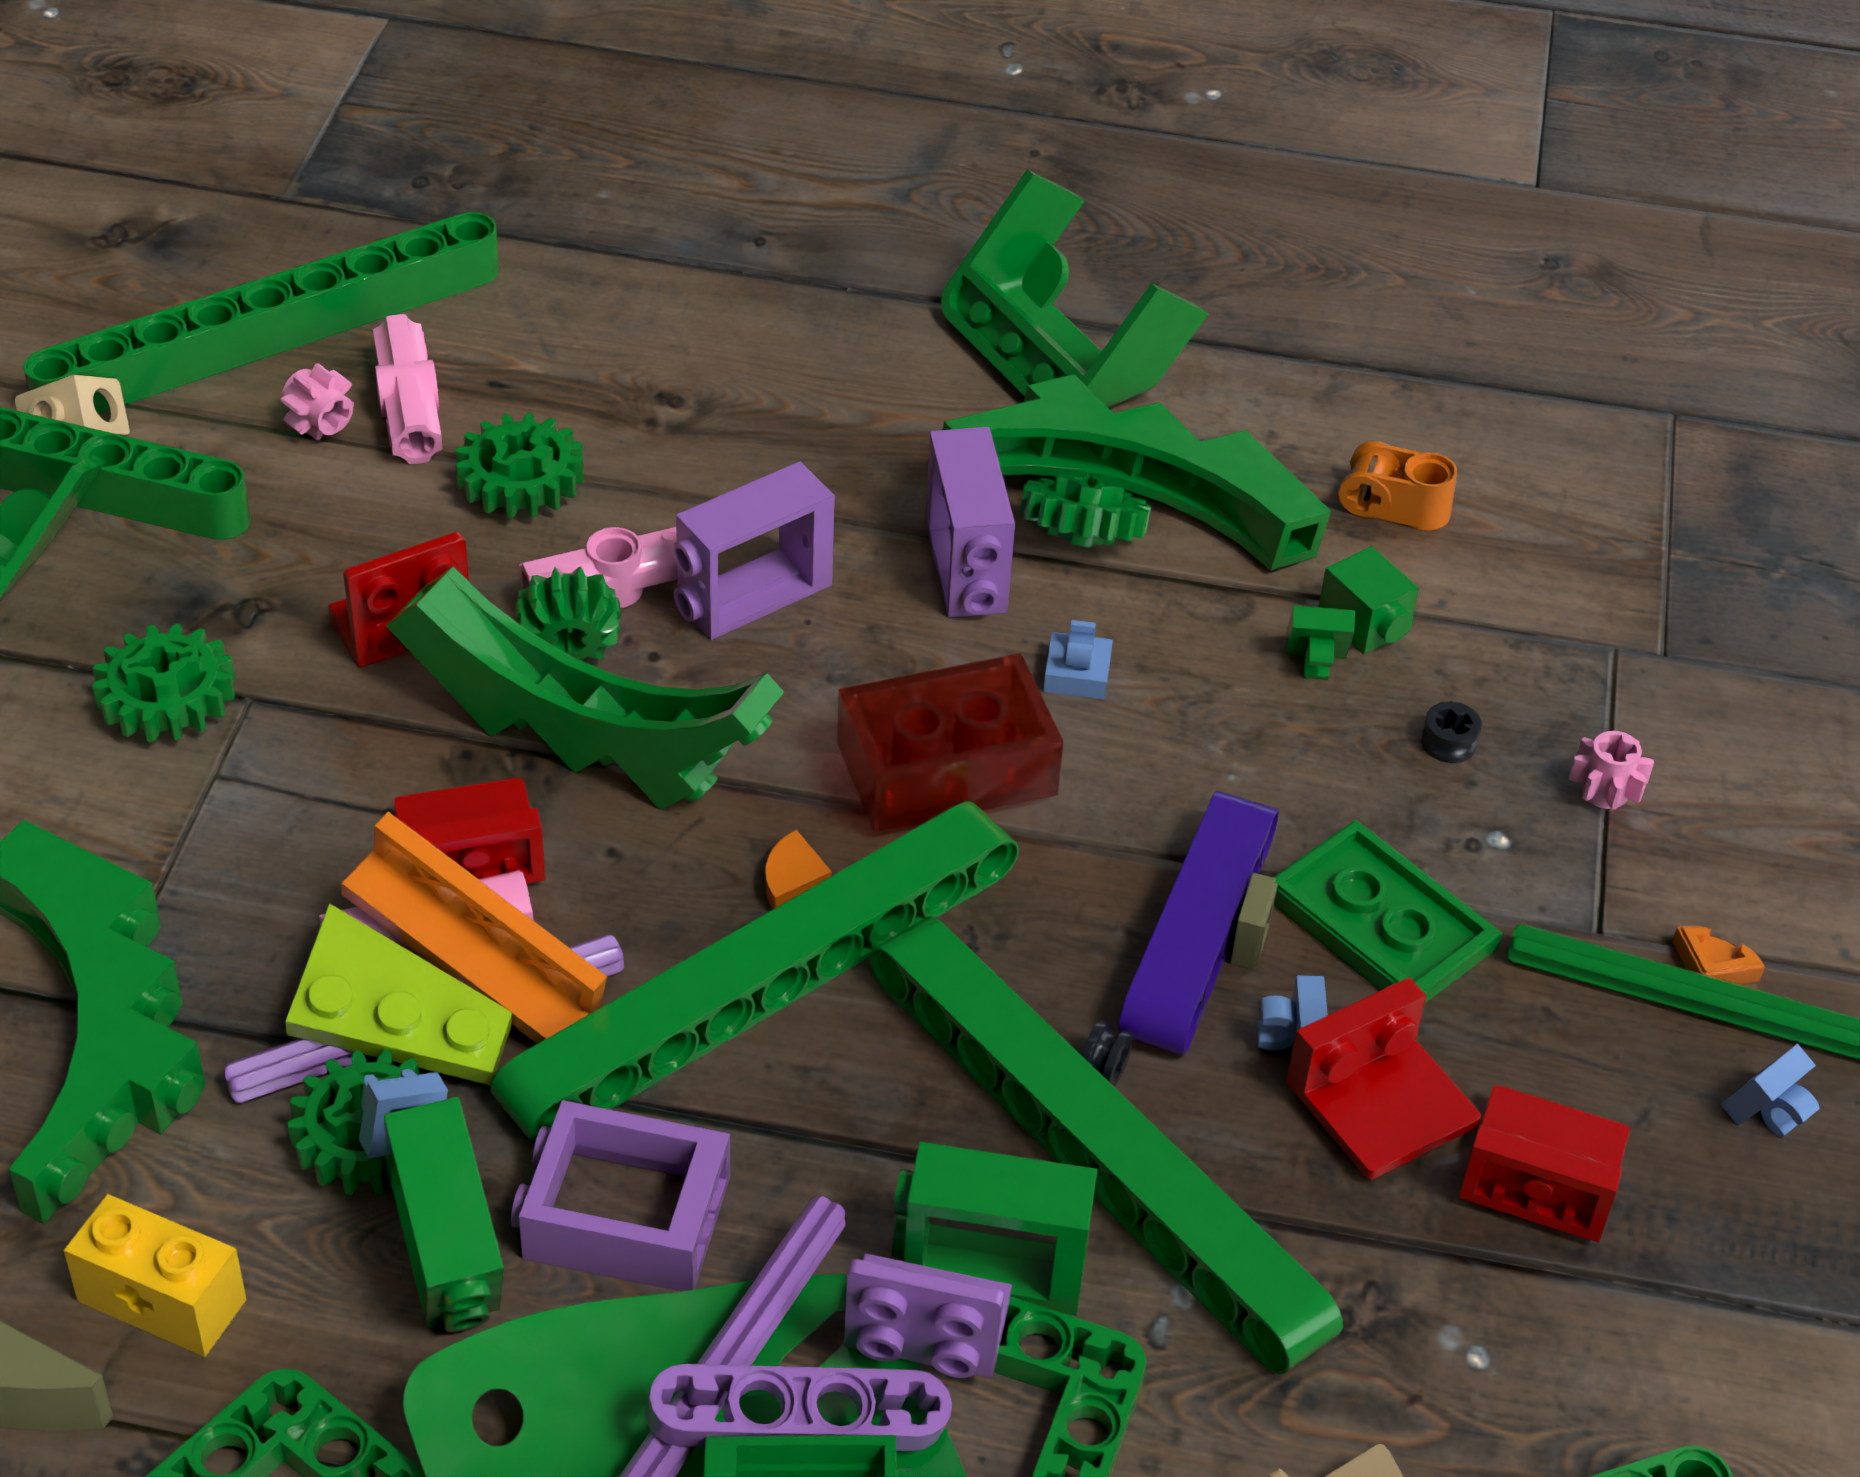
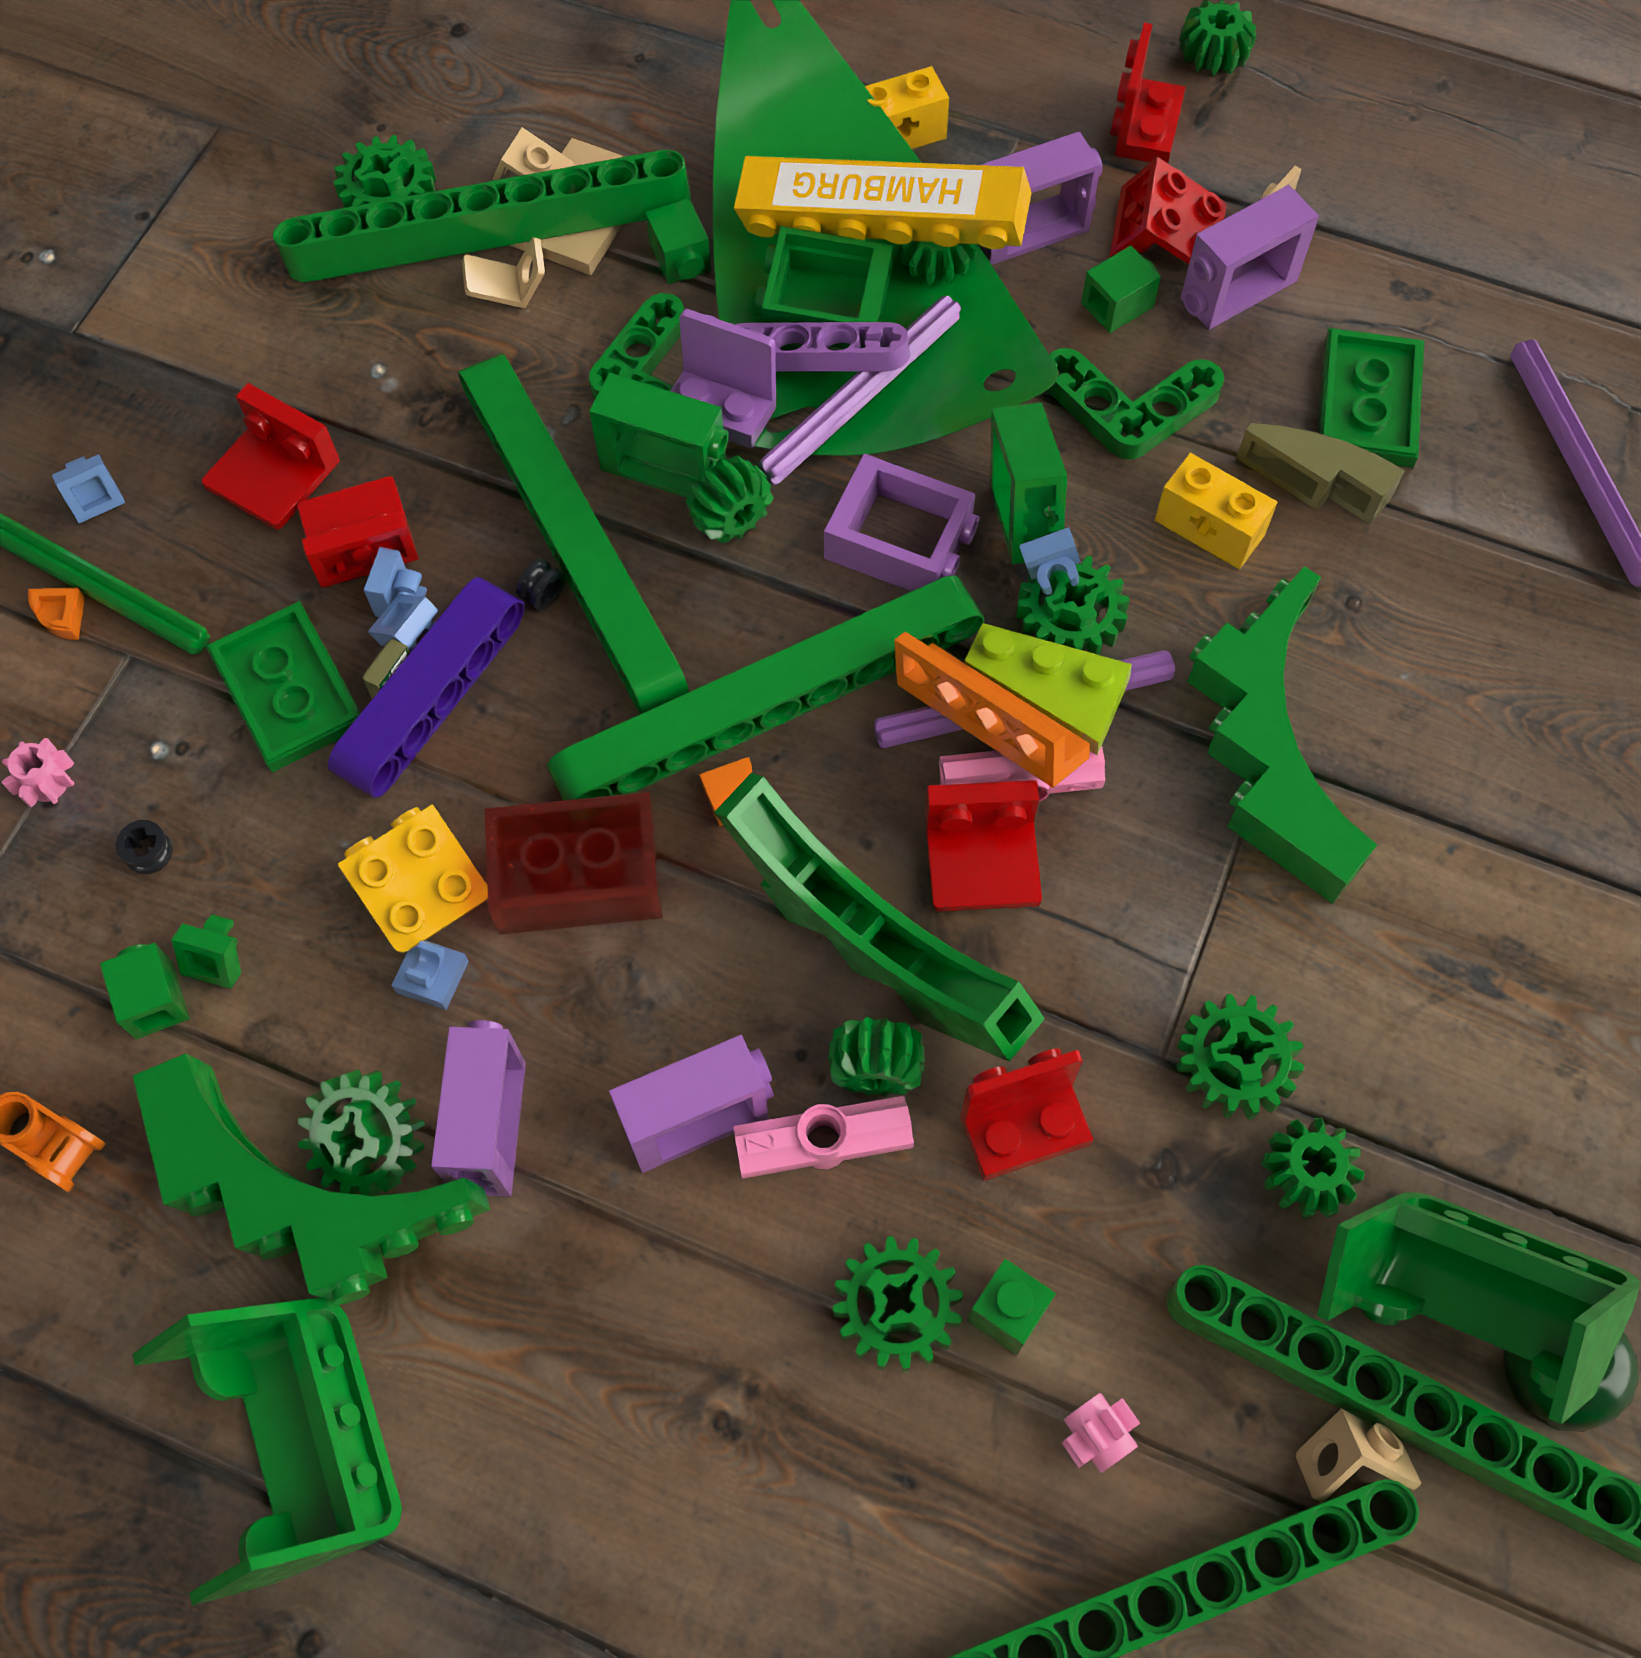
camera: 165 degrees left, 20 degrees up
bright pink piece [373,314,443,464] -> none
none -> yellow bracket [338,804,489,953]
none -> medium blue tile [368,594,438,653]
none -> green gear [686,455,774,544]
none -> green brick [967,1258,1056,1355]
none -> green gear [1261,1118,1365,1219]

